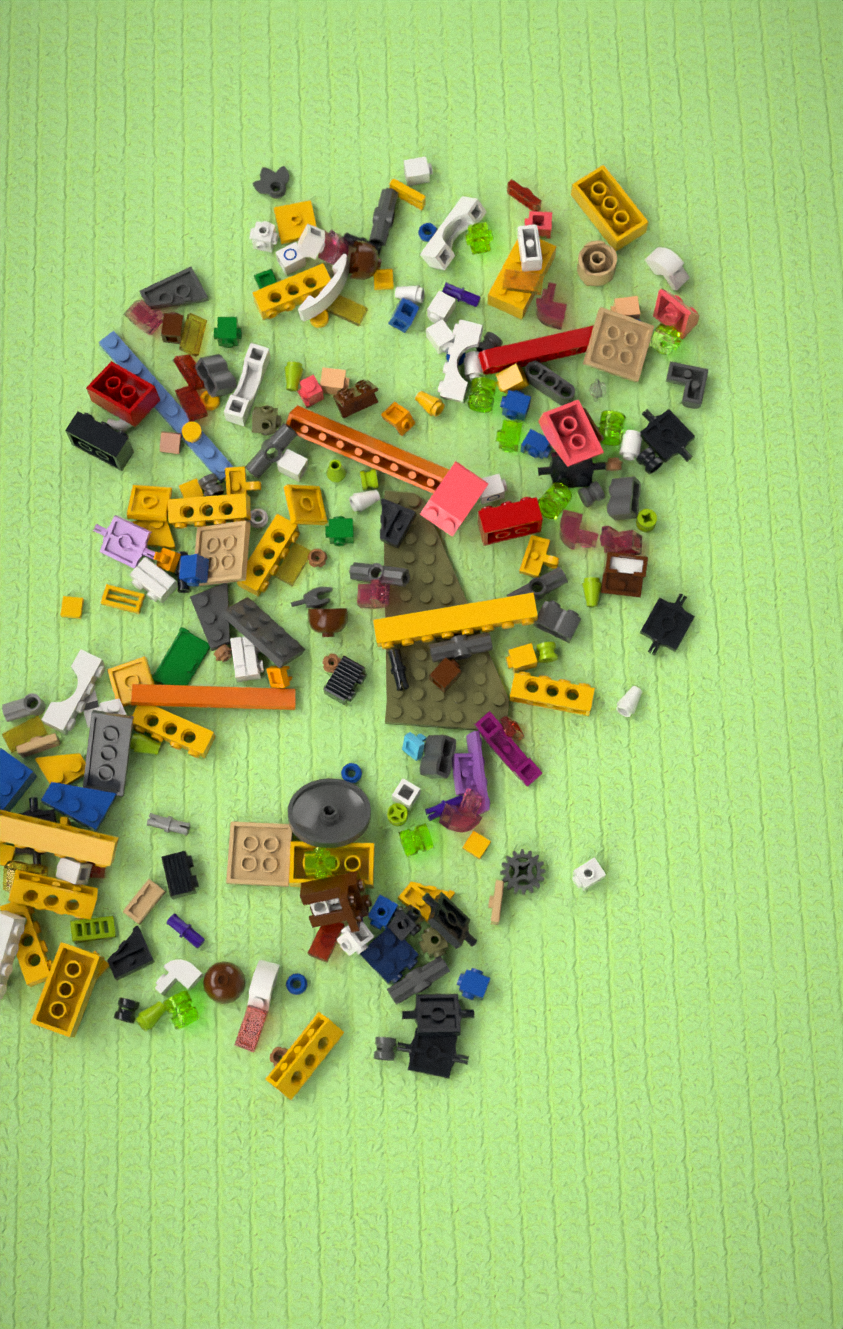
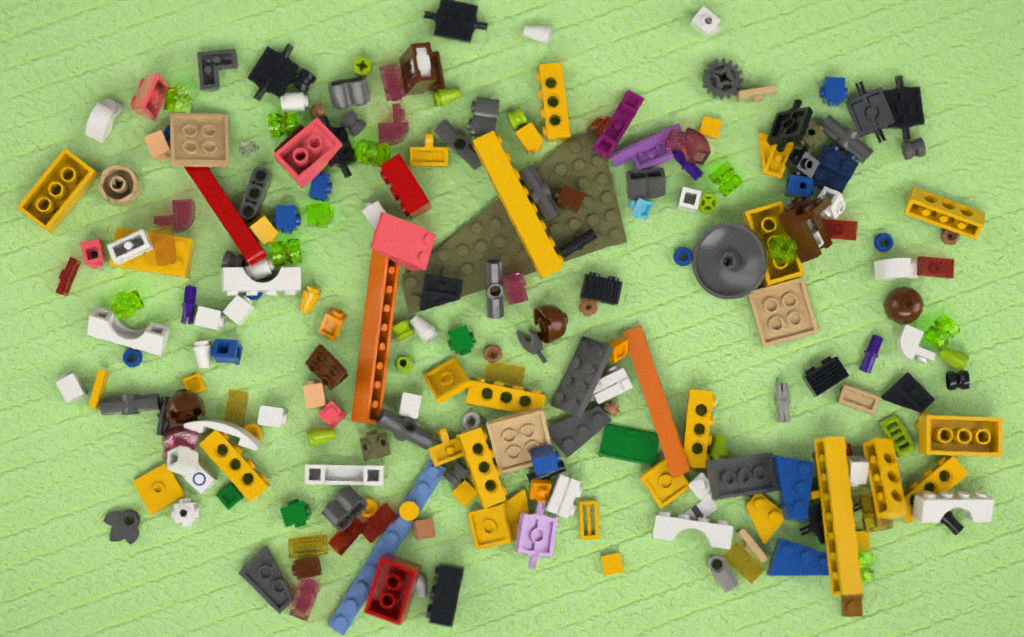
camera: 110 degrees left, 10 degrees up
none -> white brick [257,405,288,428]

